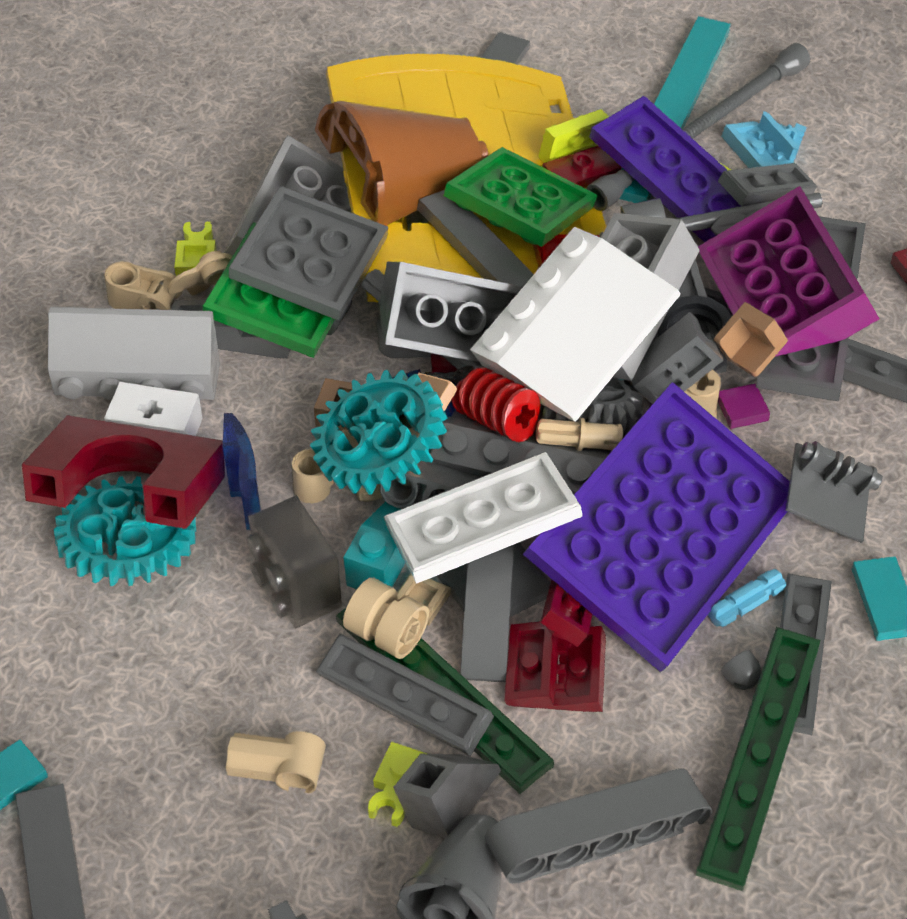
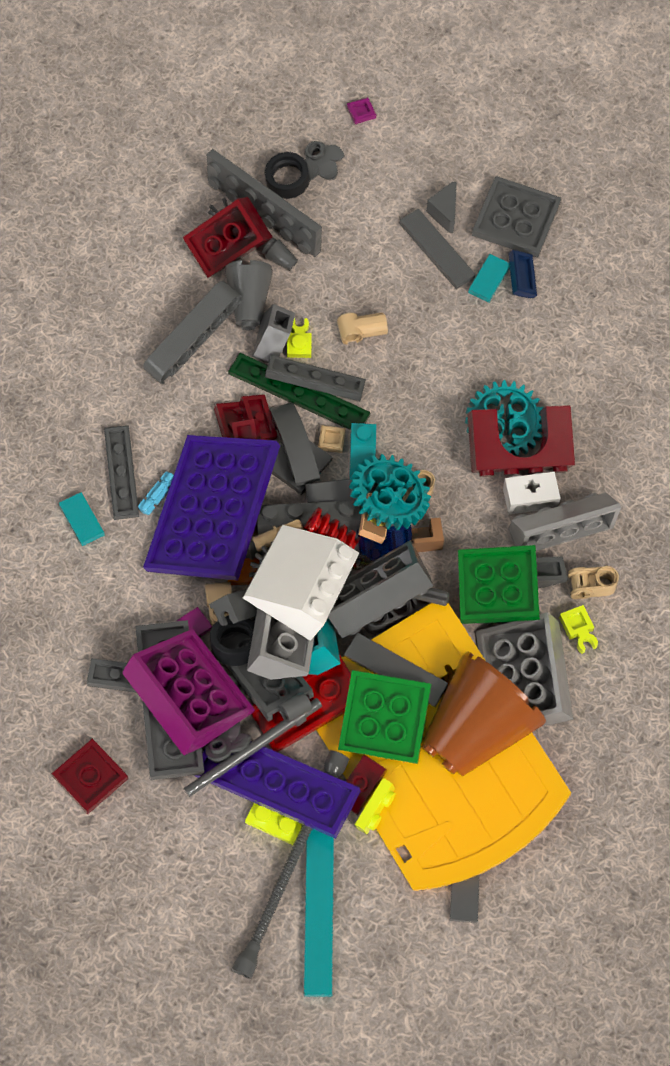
camera: 155 degrees right, 15 degrees up
tan plate [167,251,232,296] -> none
clear blue slope [222,413,264,530] -> none
dark grey plate [229,186,388,321] -> none
clear smoke brick [246,495,342,629] -> none
tan wheel [343,577,429,659] -> none
white tile [384,452,582,584] -> none
dark green tile [696,627,821,891] -> none
medium nougat panel [714,302,788,377] -> none
dark grey tile [718,163,817,206] -> none
medium azure slope [721,111,807,168] -> none
dark grey hinge [721,650,762,690] -> none
dark grey hinge [786,441,883,543] -> none

